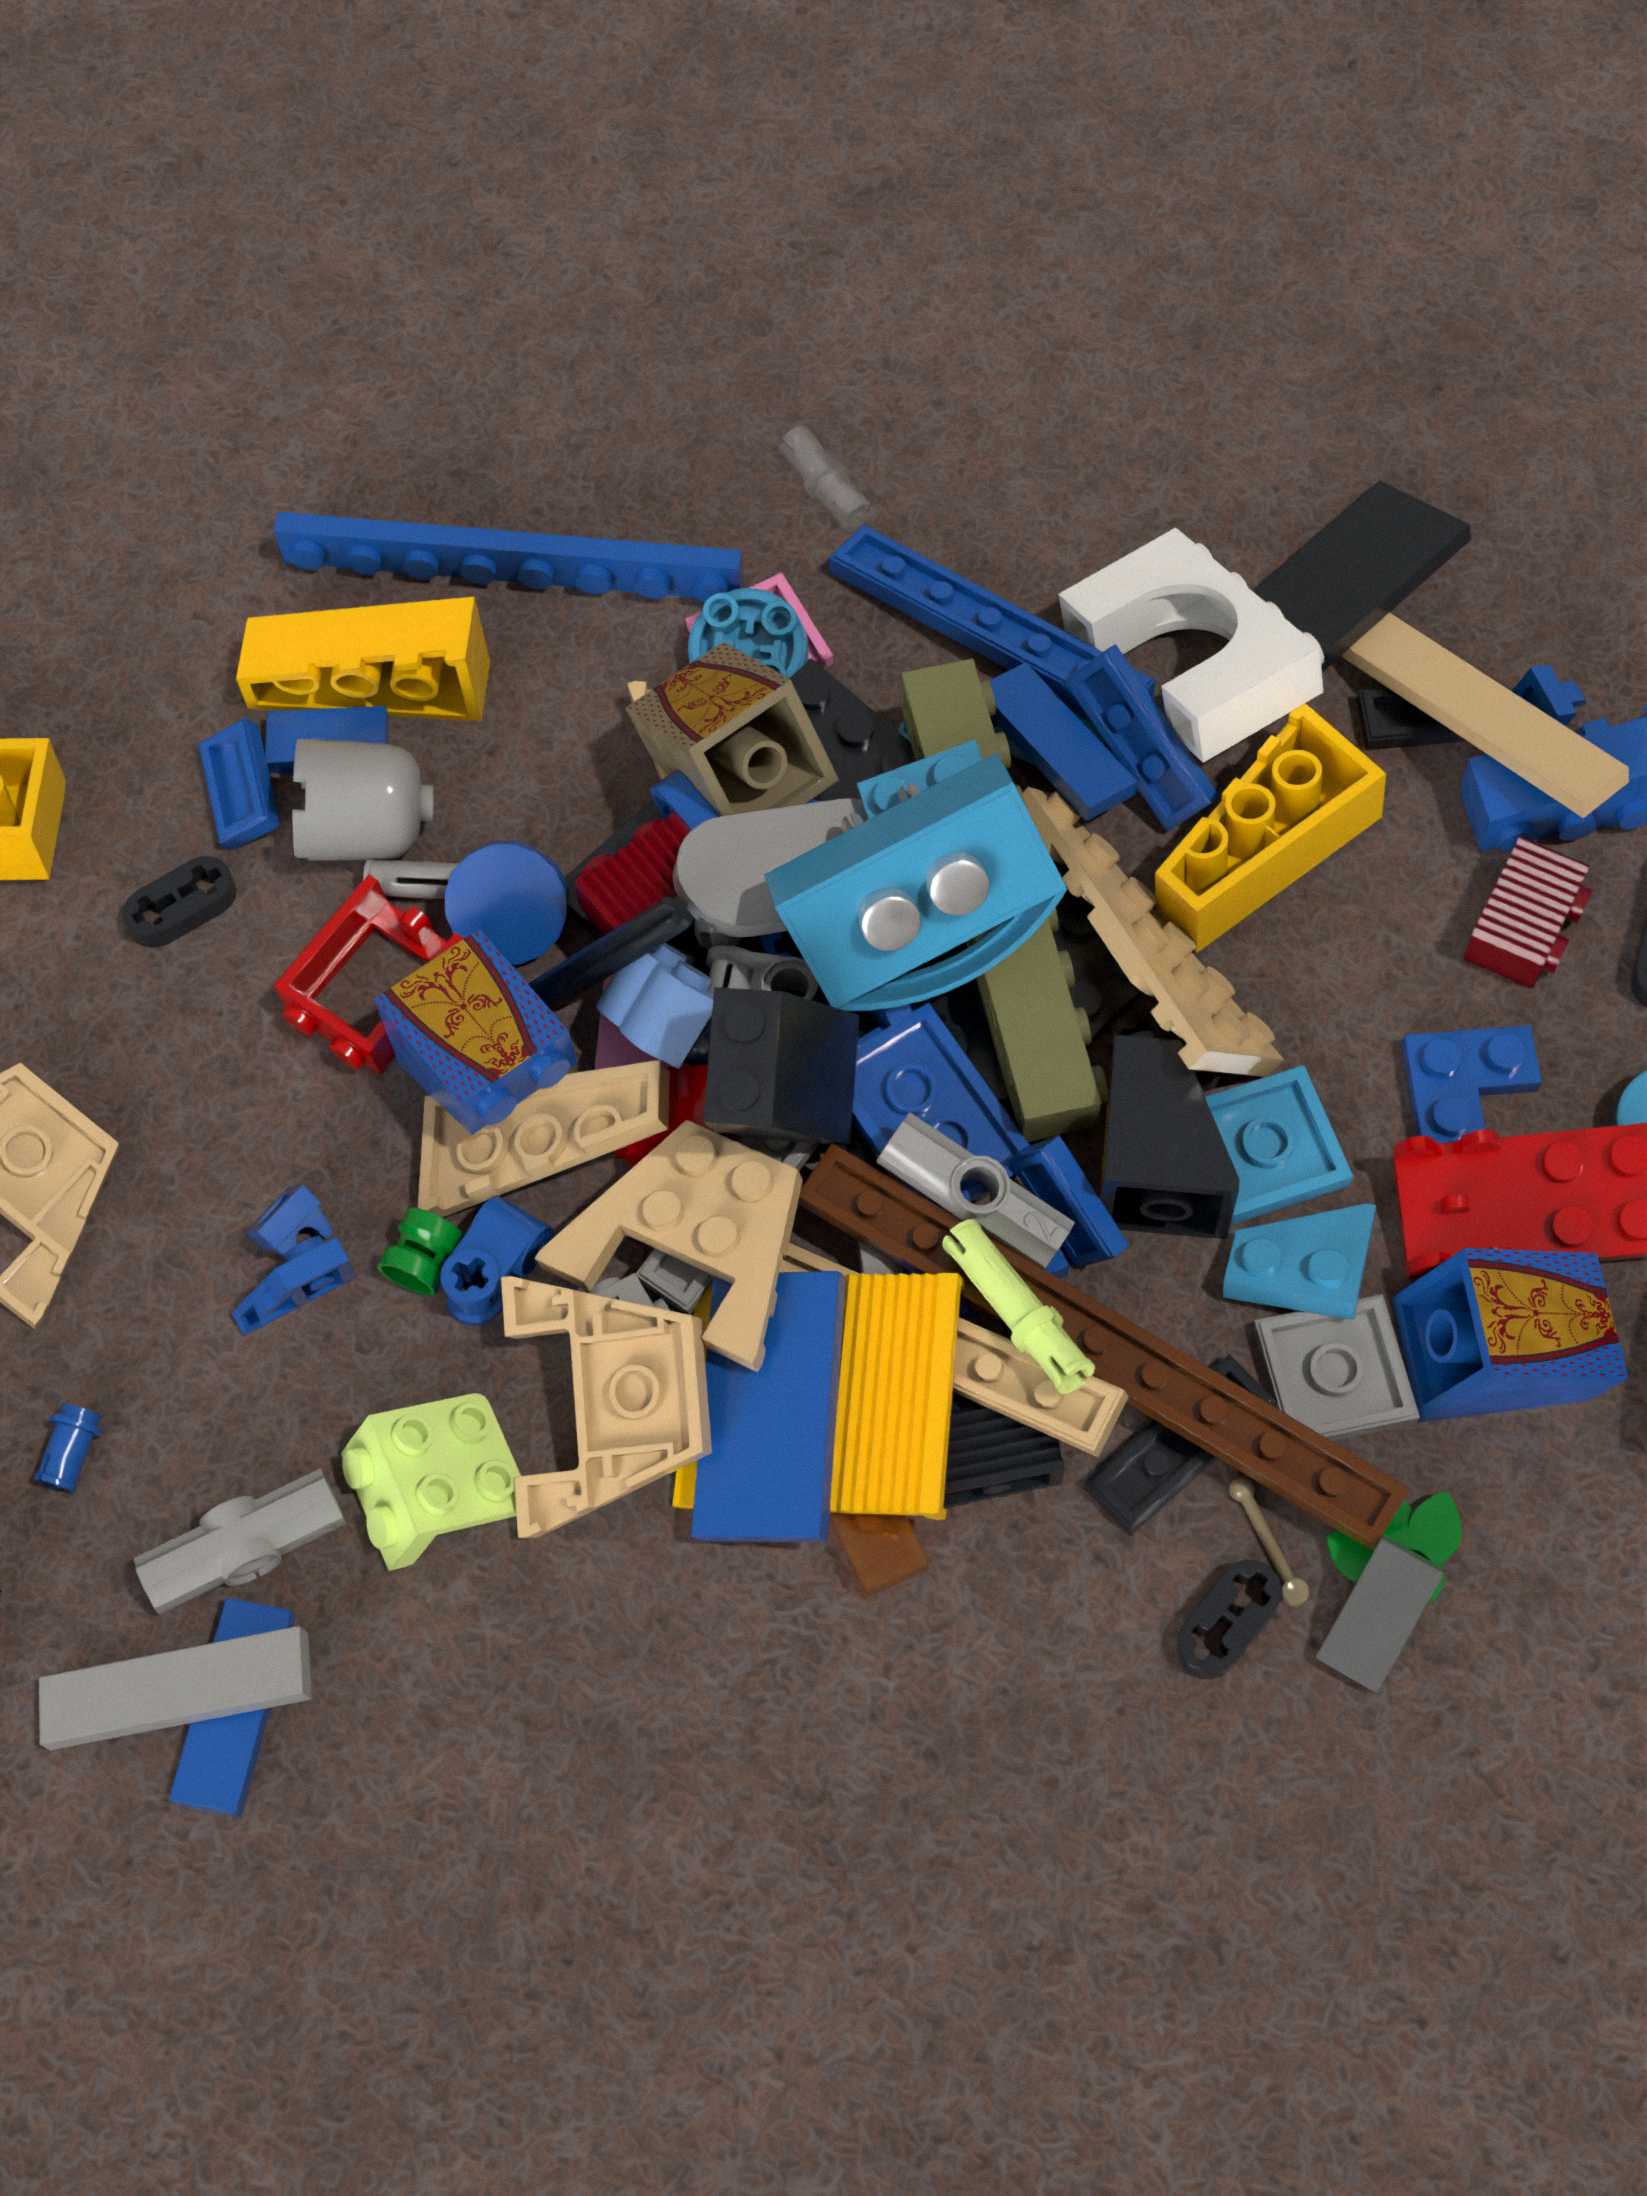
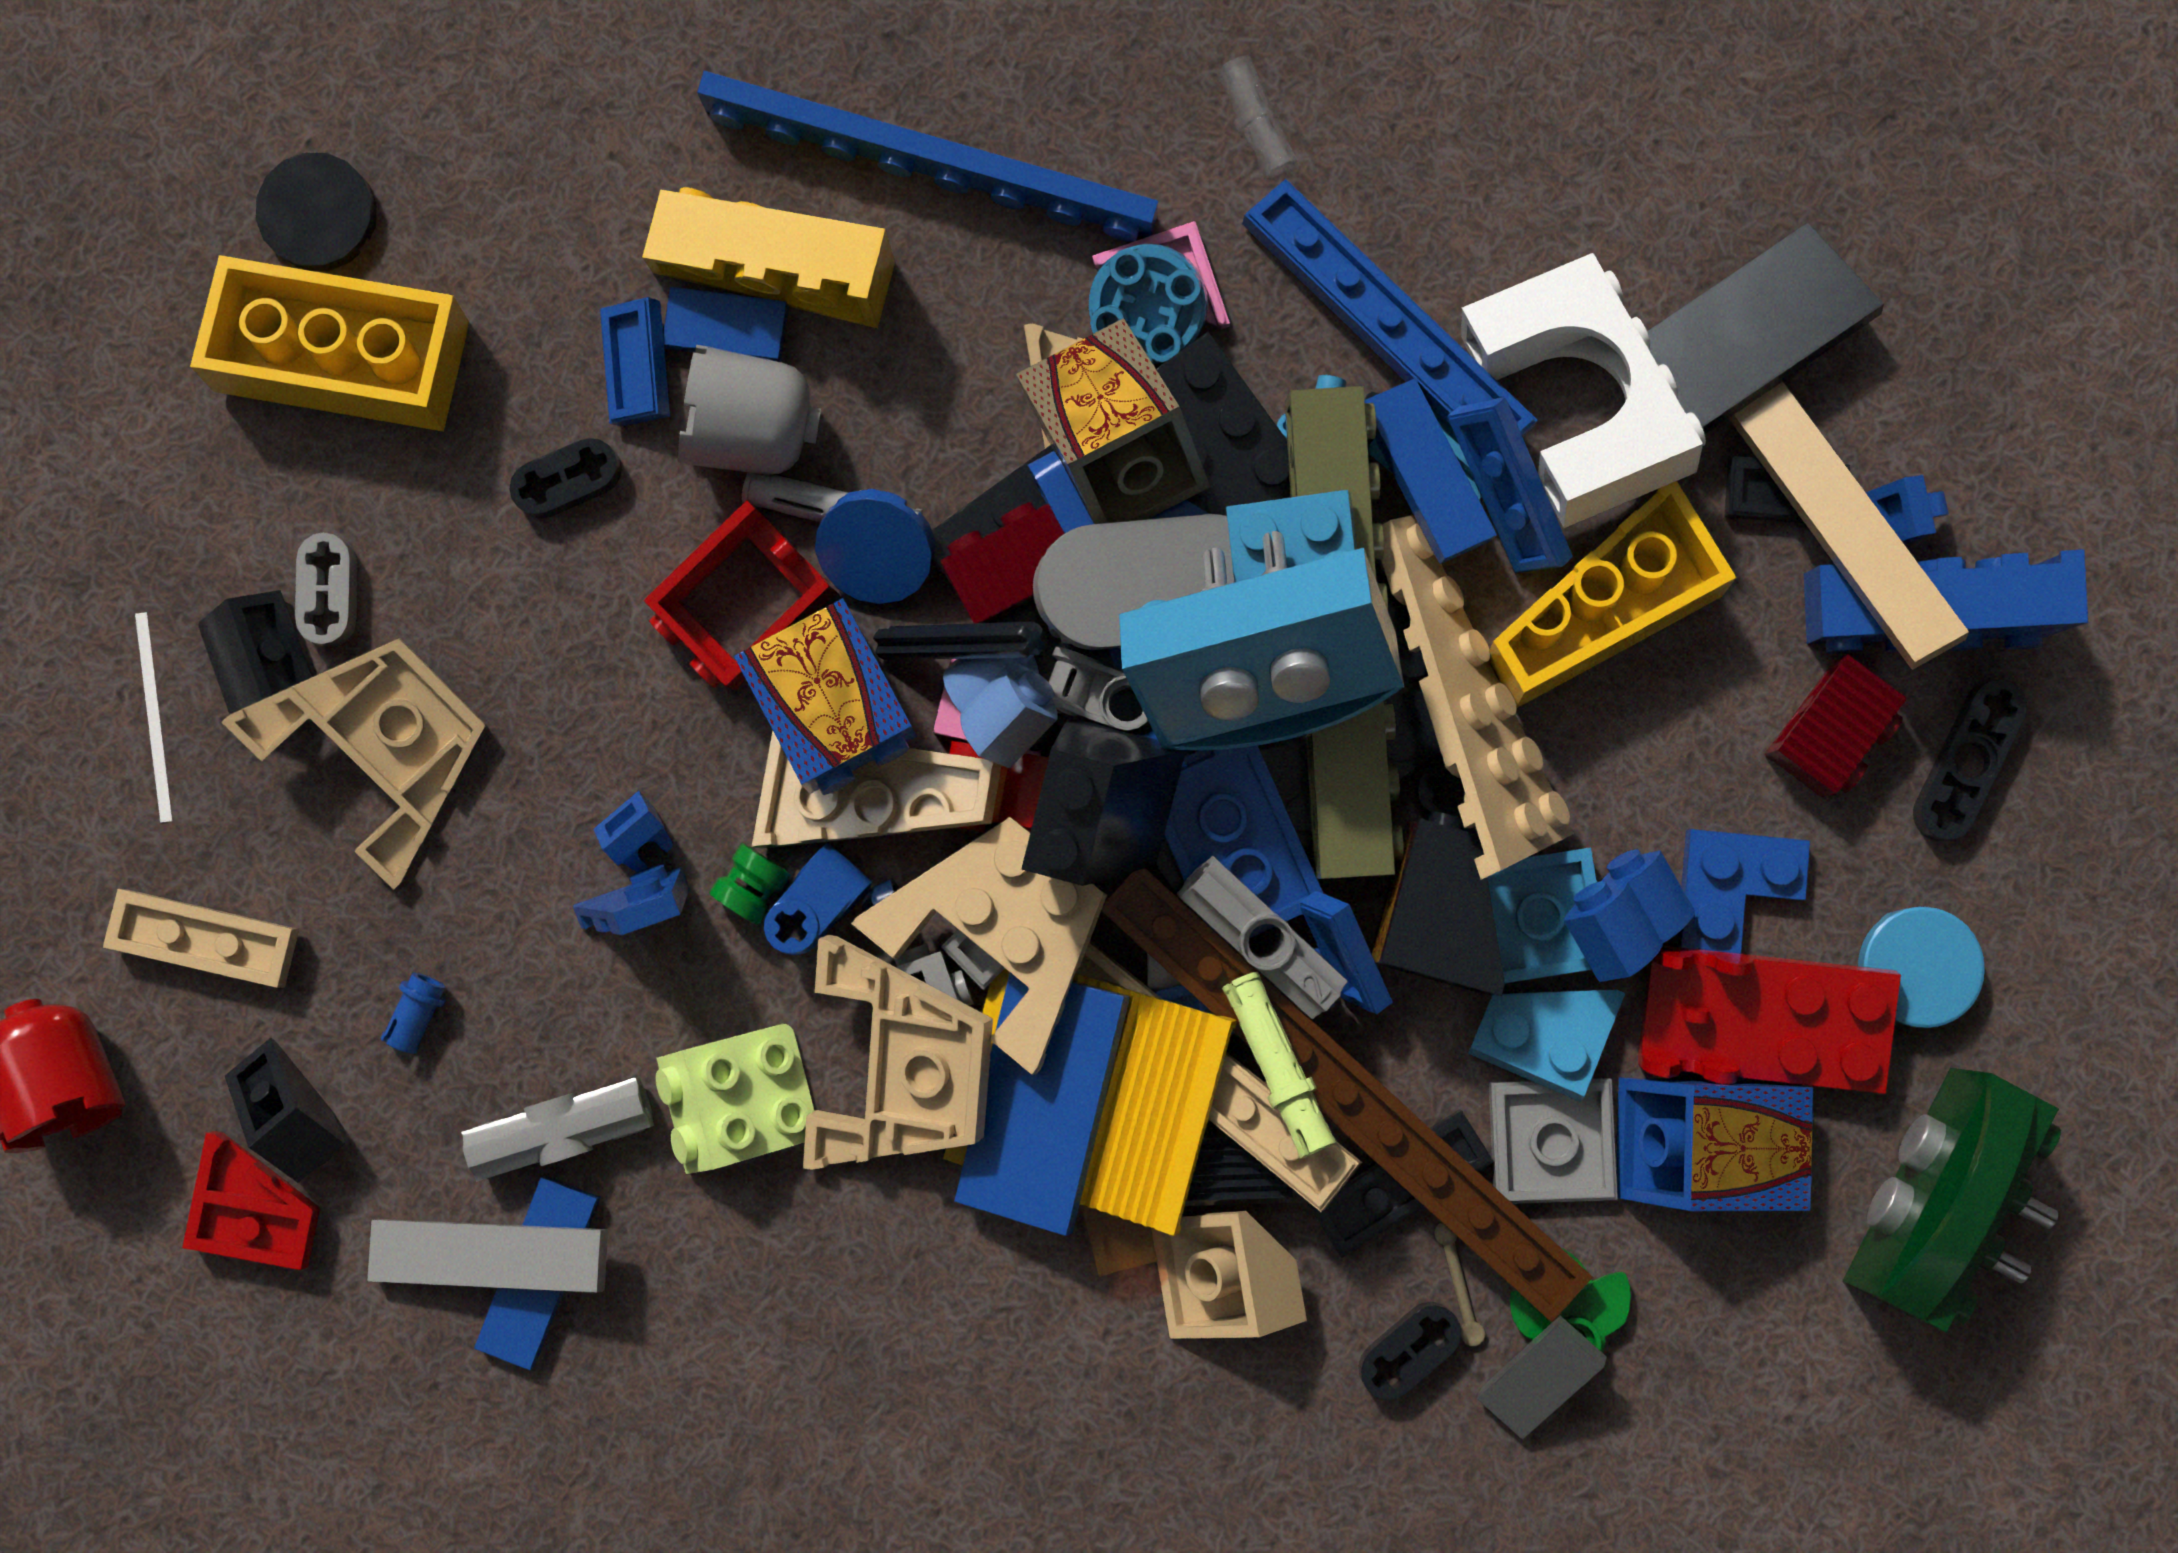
camera: 10 degrees right, 20 degrees up
none -> tan slope [1151,1211,1307,1339]
none -> blue brick [1564,849,1695,982]

